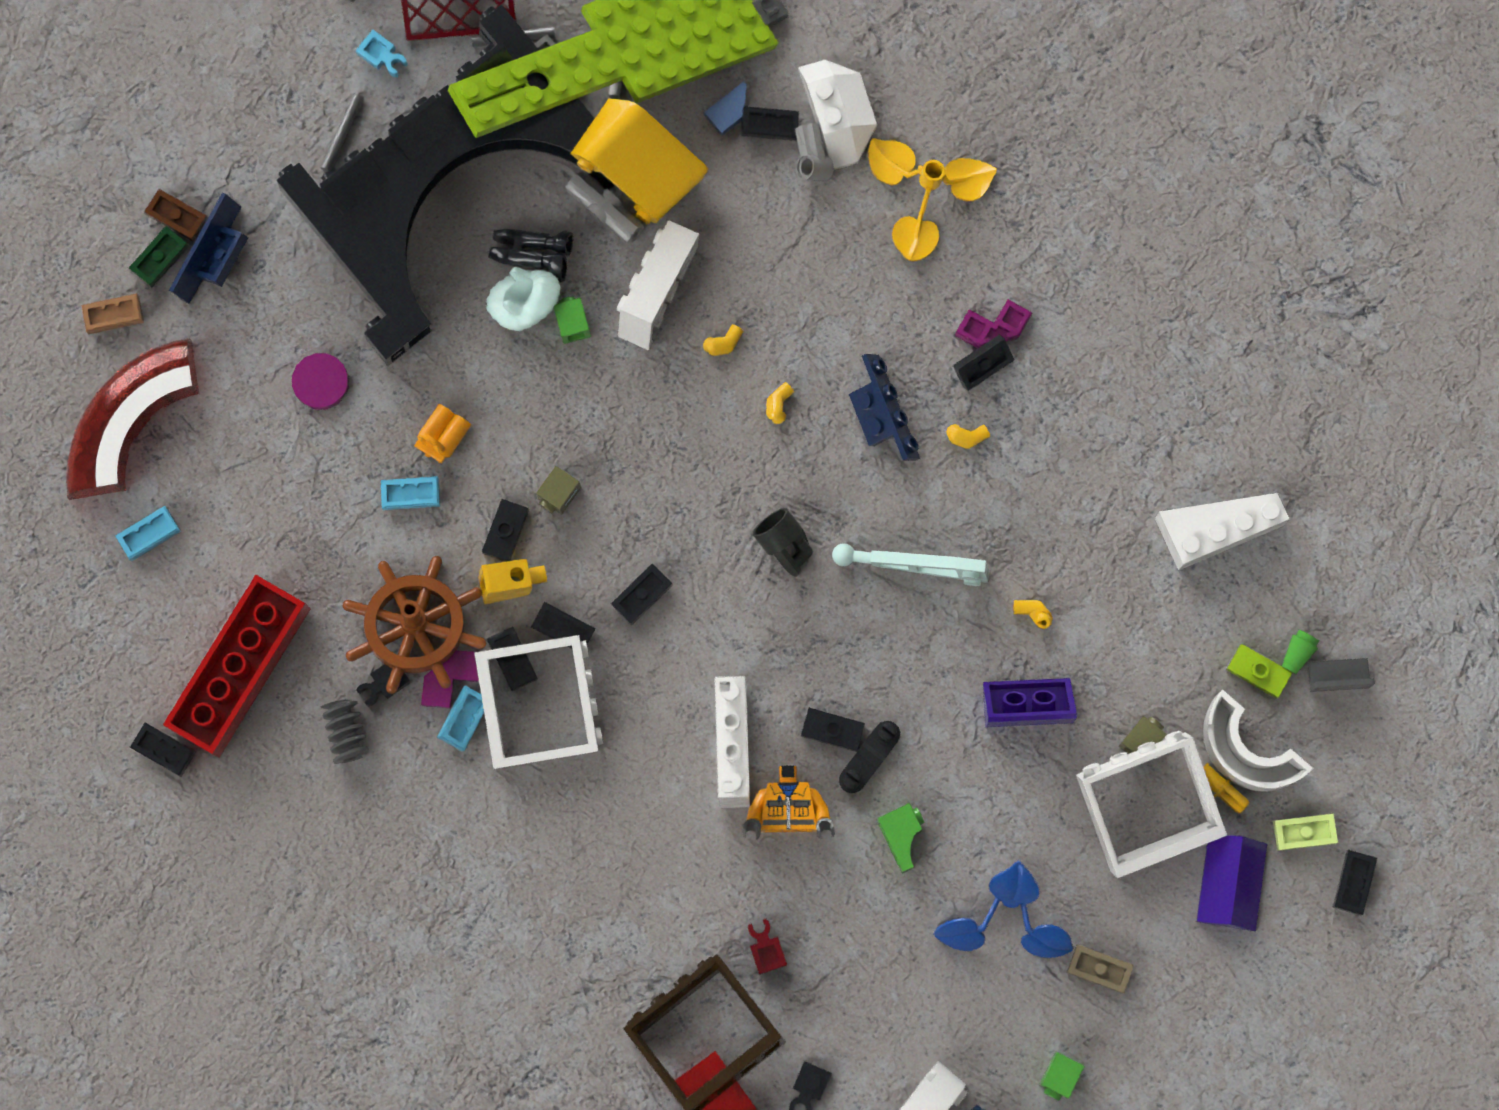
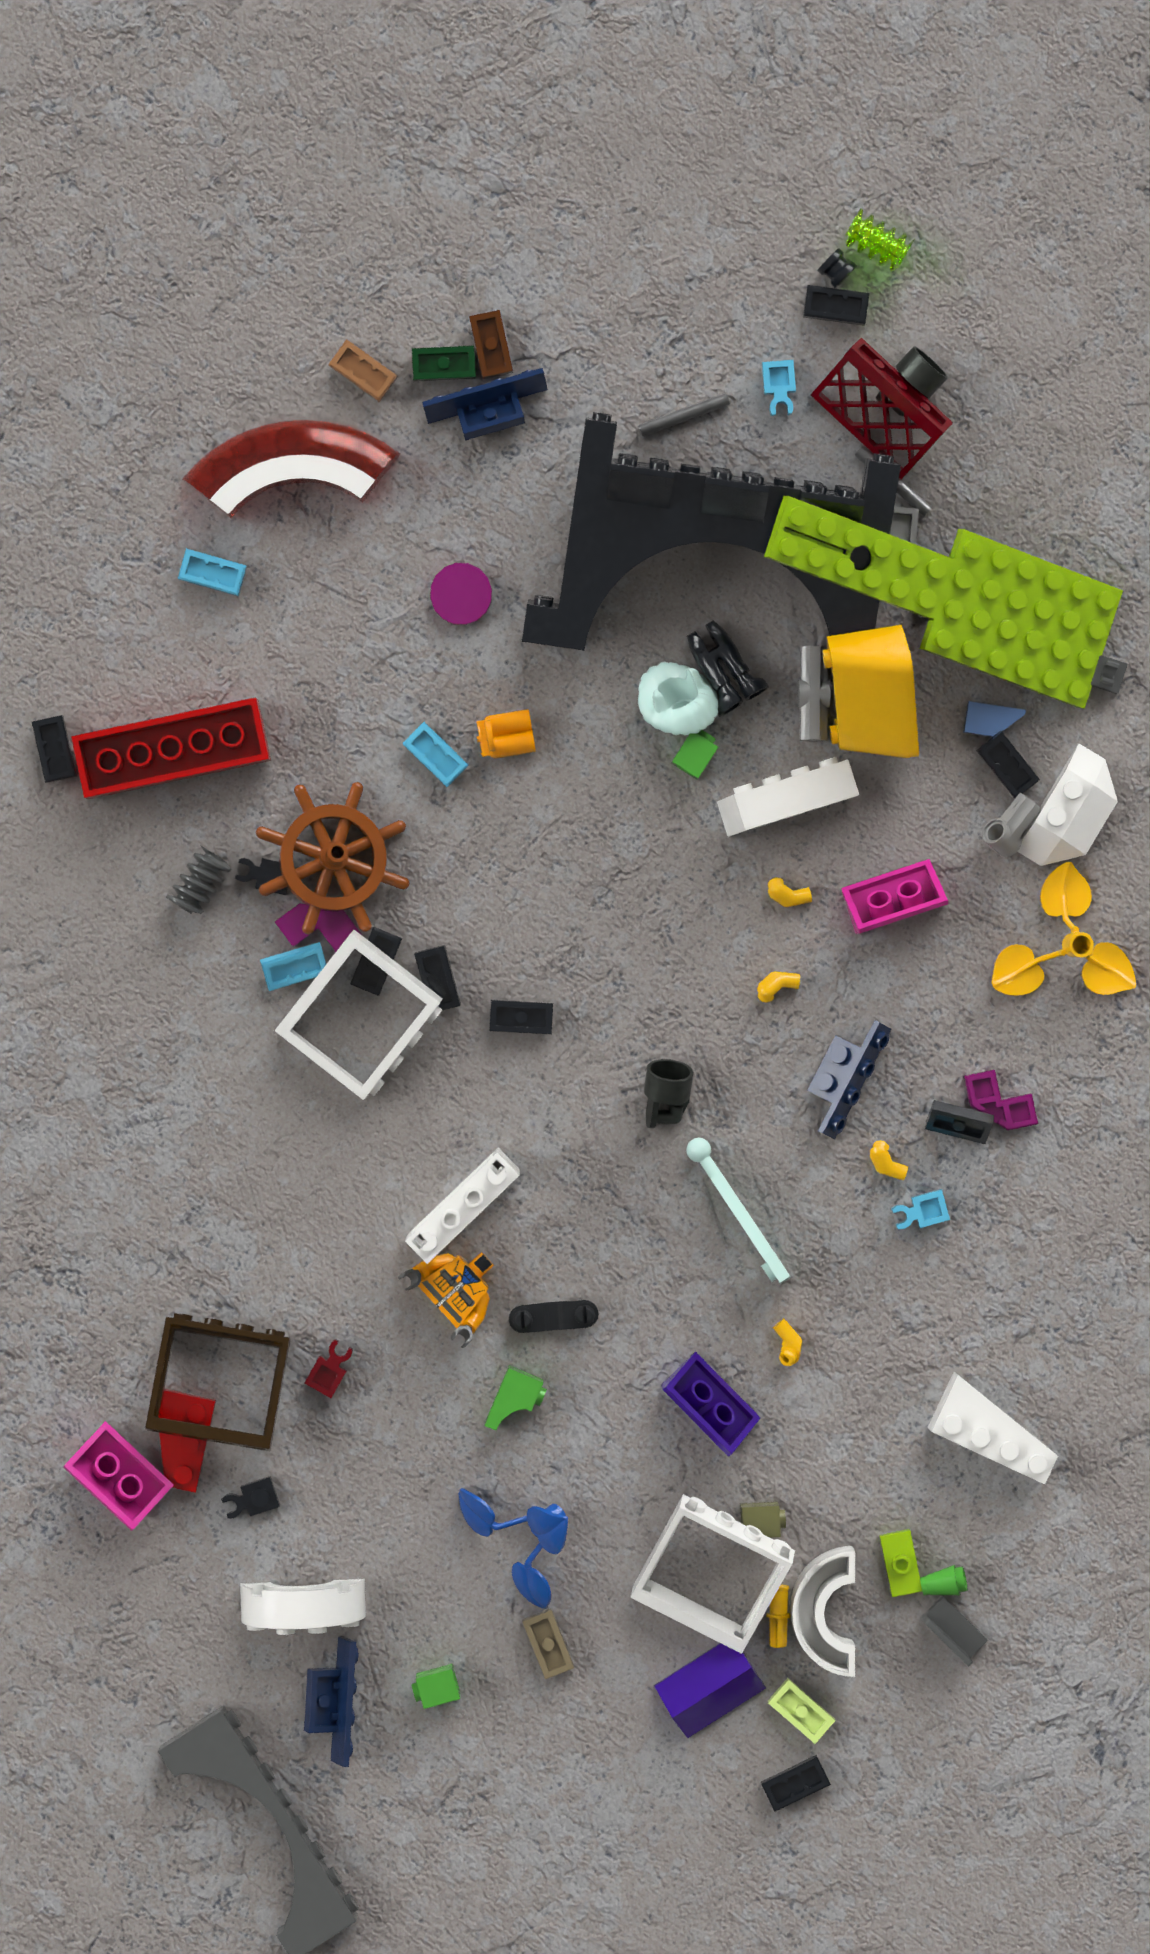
camera: 45 degrees right, 10 degrees up
yellow torso [478,559,547,605] -> none
black plate [482,499,529,562] -> none
olive brick [536,466,581,515] -> none
black plate [801,708,865,752] -> none
none -> dark pink slope [841,859,949,934]
none -> medium azure plate [891,1189,950,1229]

